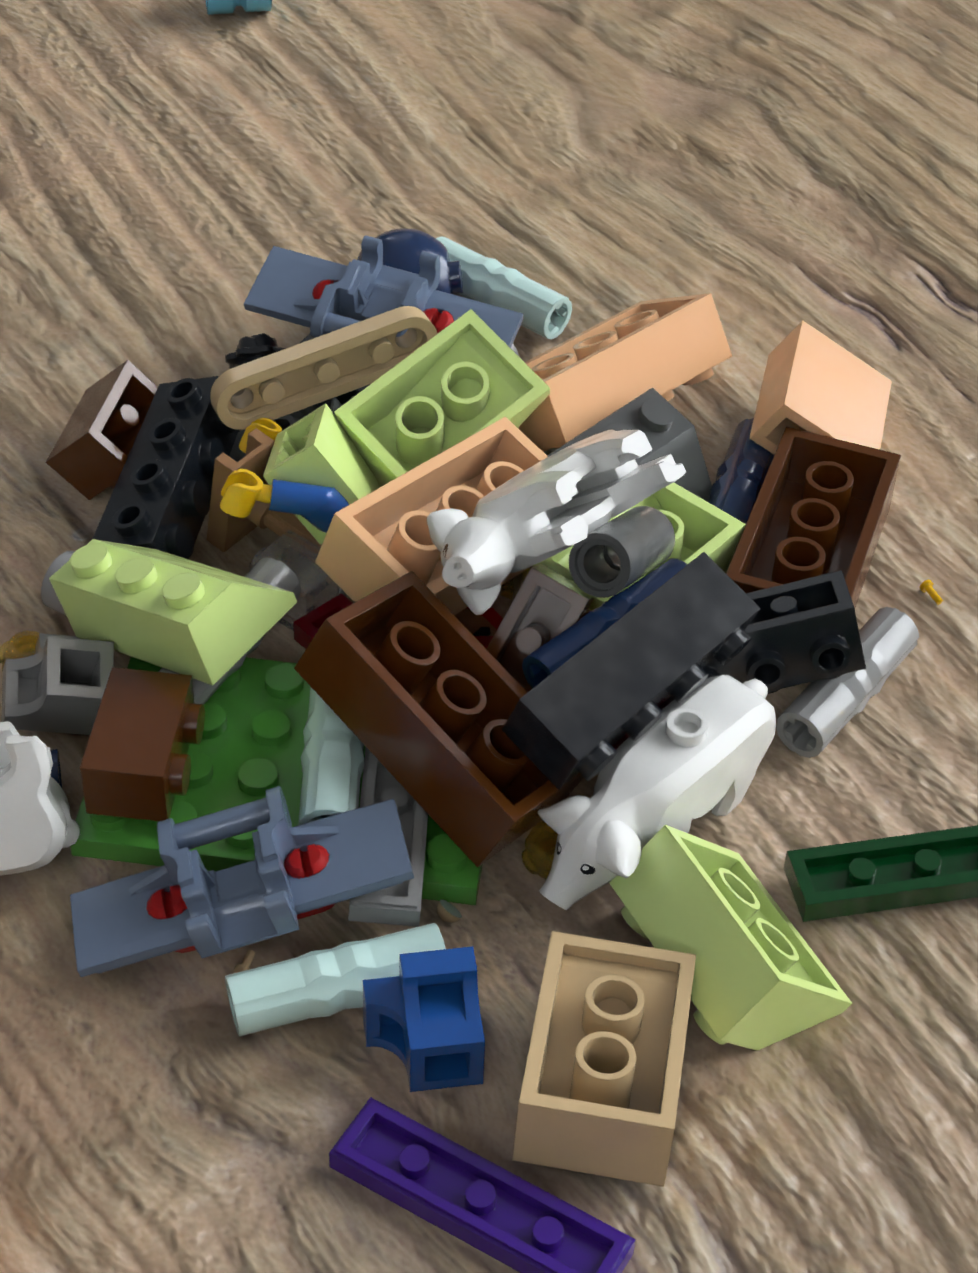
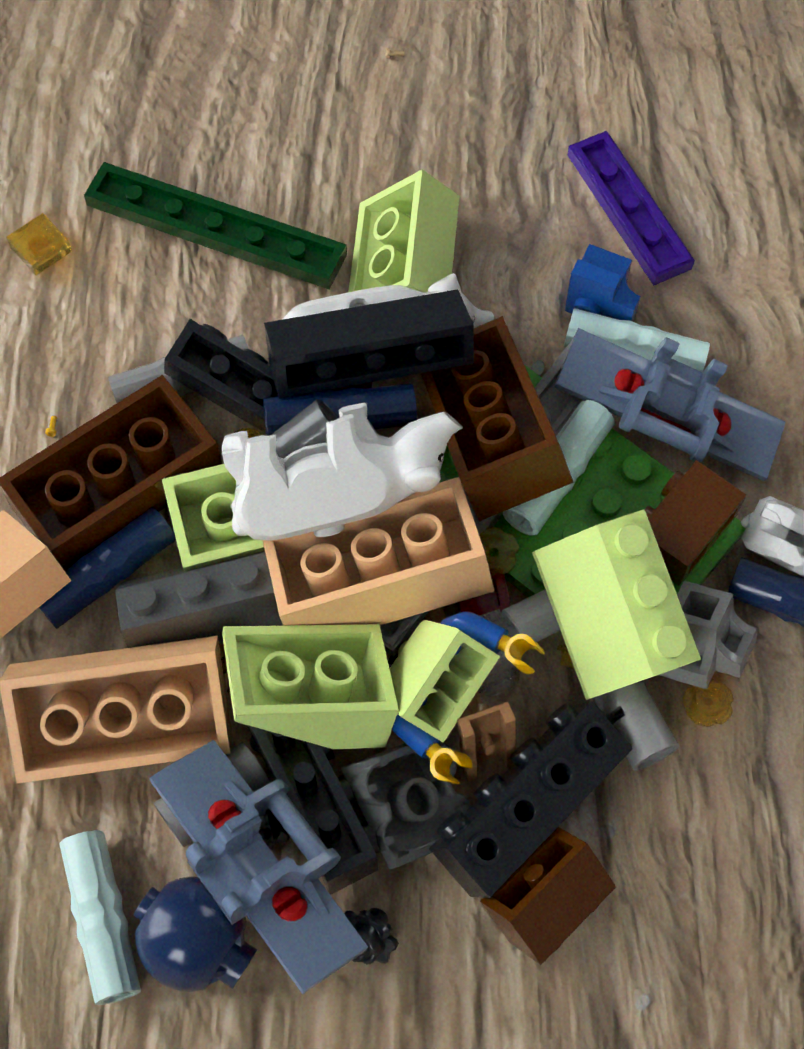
camera: 145 degrees left, 20 degrees up
tan plate [210,306,438,430] -> none
tan slope [512,931,696,1187] -> none

